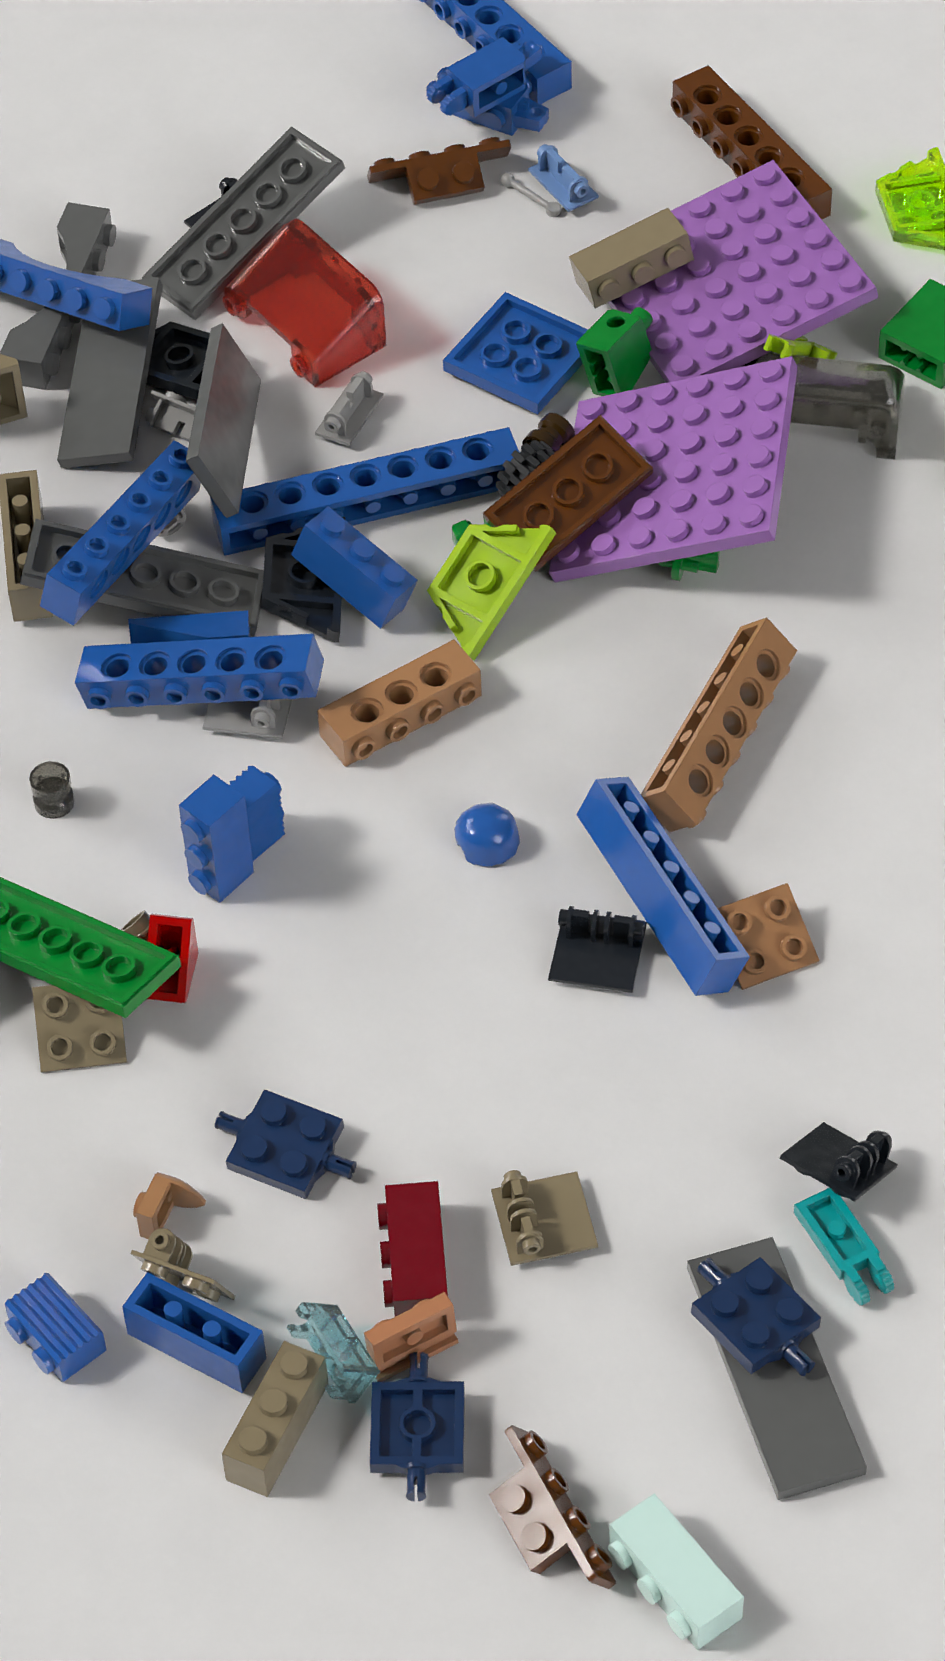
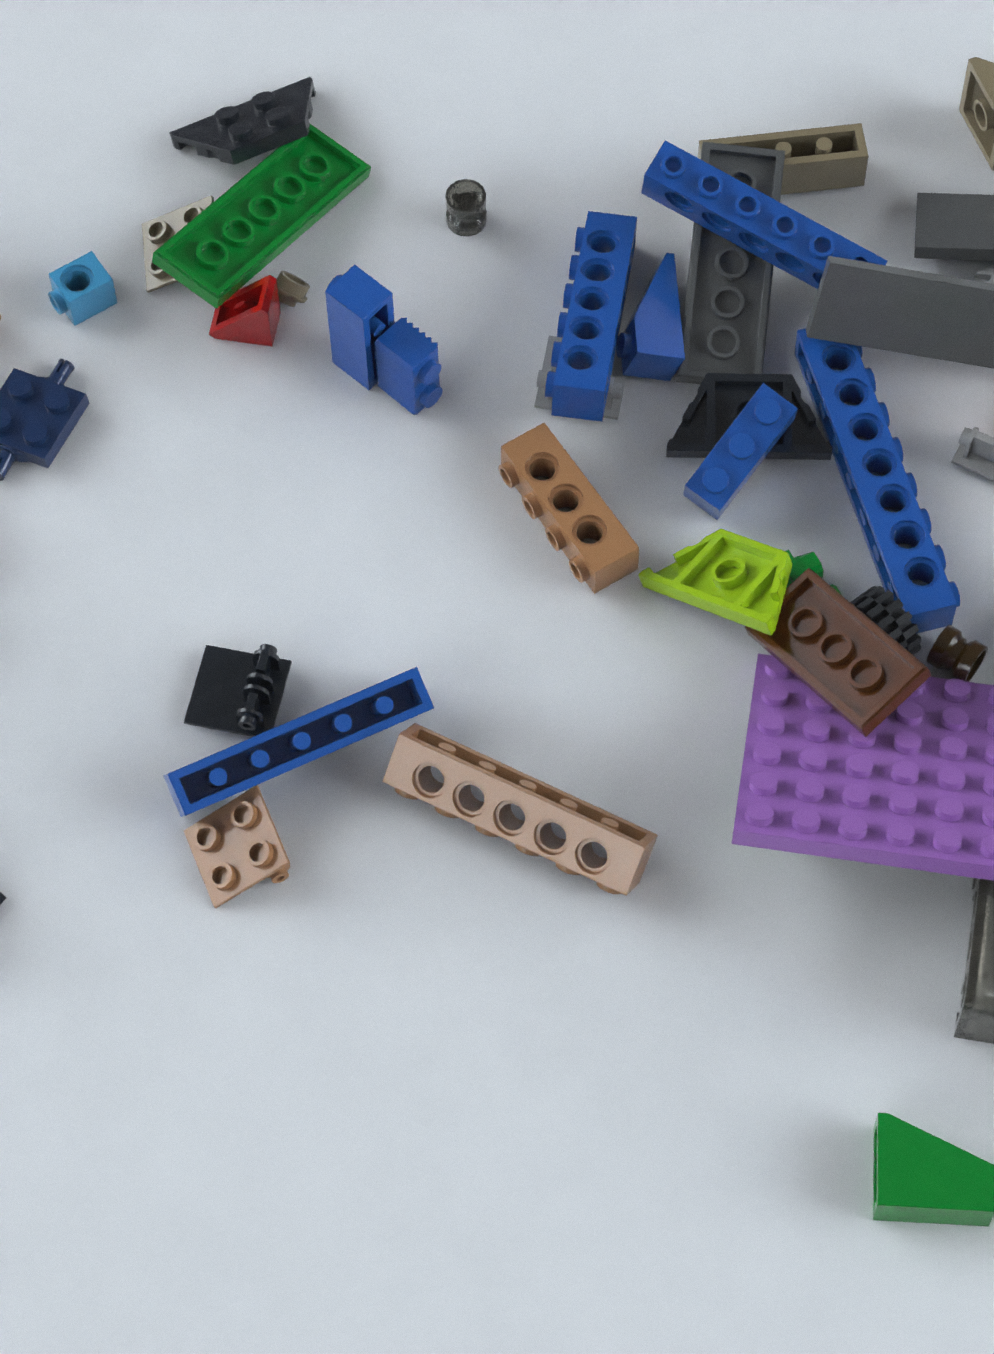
camera: 90 degrees right, 10 degrees up
blue hair [454,803,520,867] -> none
none -> dark azure brick [48,251,118,326]

